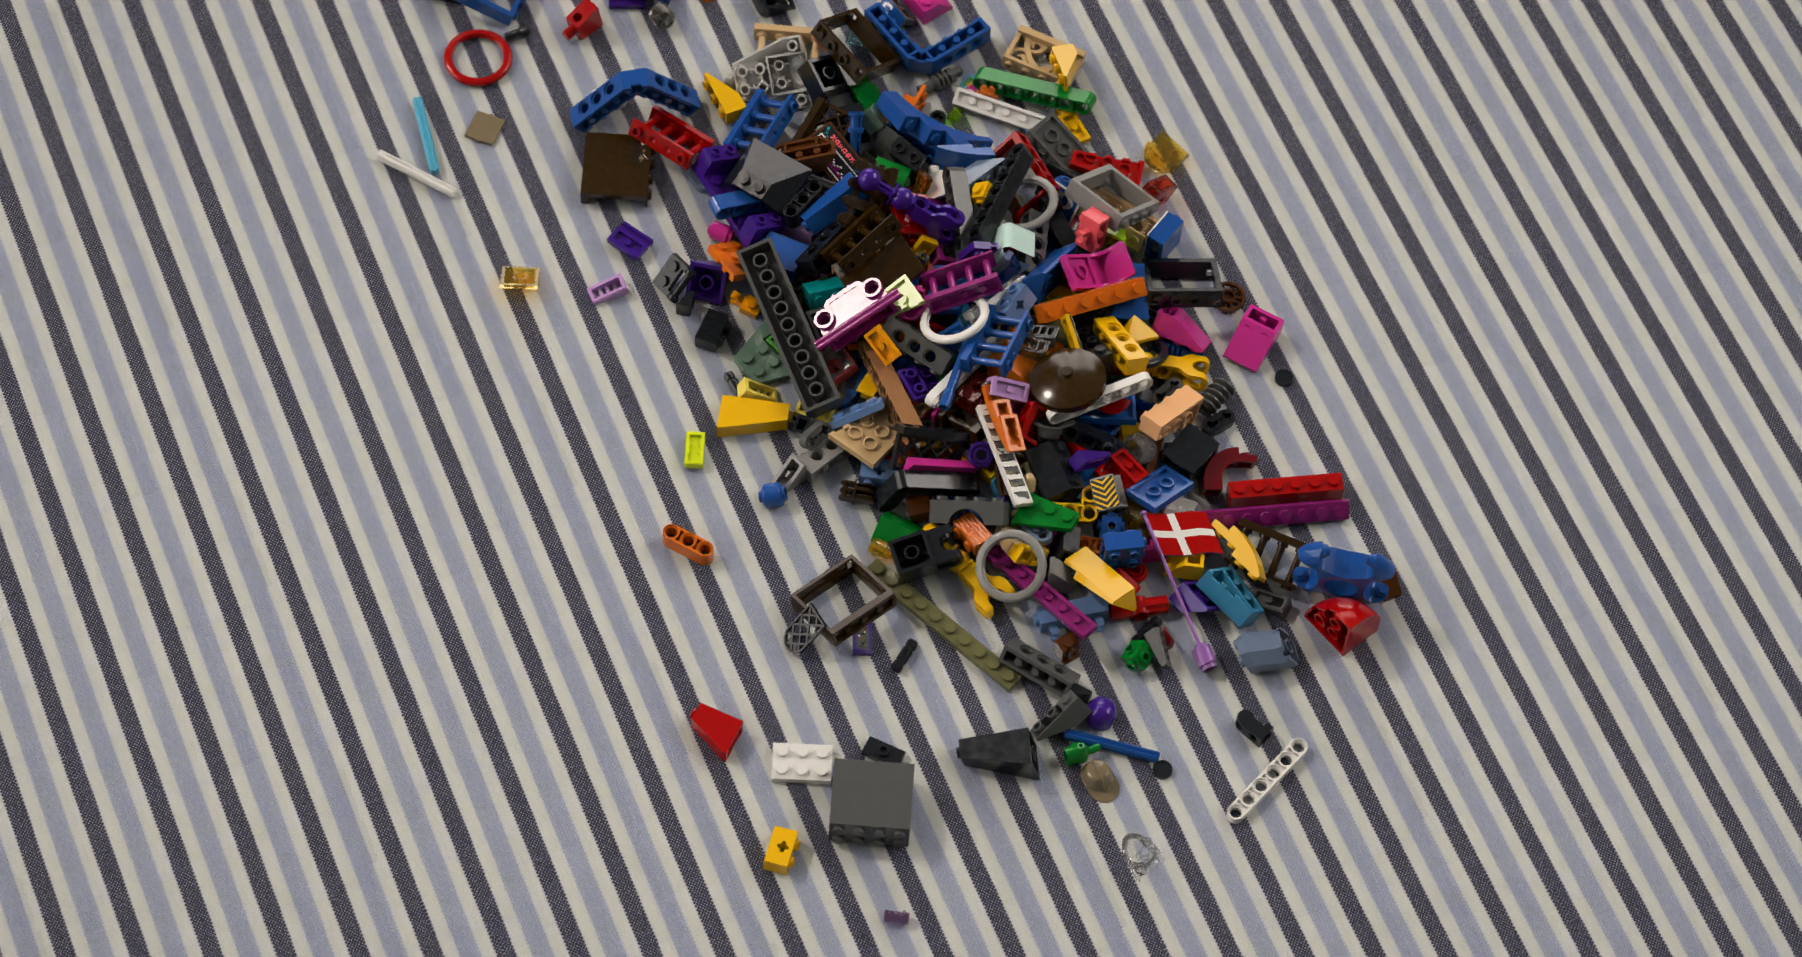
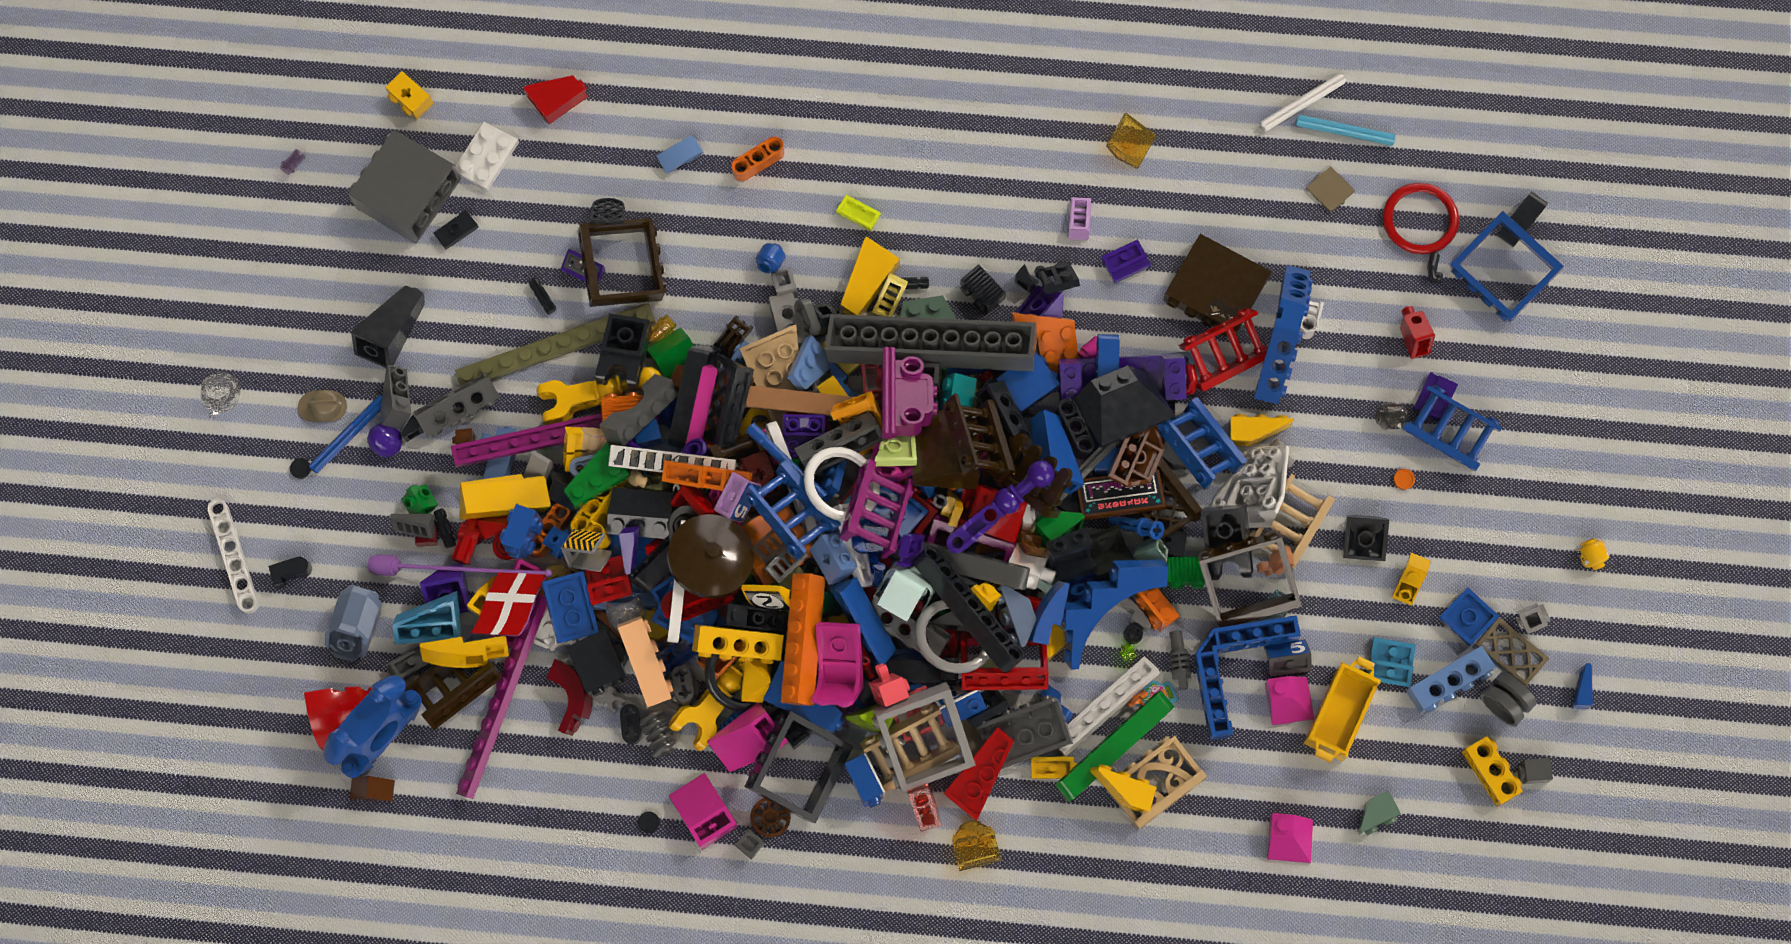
camera: 125 degrees right, 15 degrees up
light grey wedge [975,529,1047,603] -> none
green piece [1063,742,1101,767] -> none
red brick [1226,472,1344,508] -> none
none -> medium blue slope [656,135,704,174]
none -> dark grey tile [735,829,766,860]

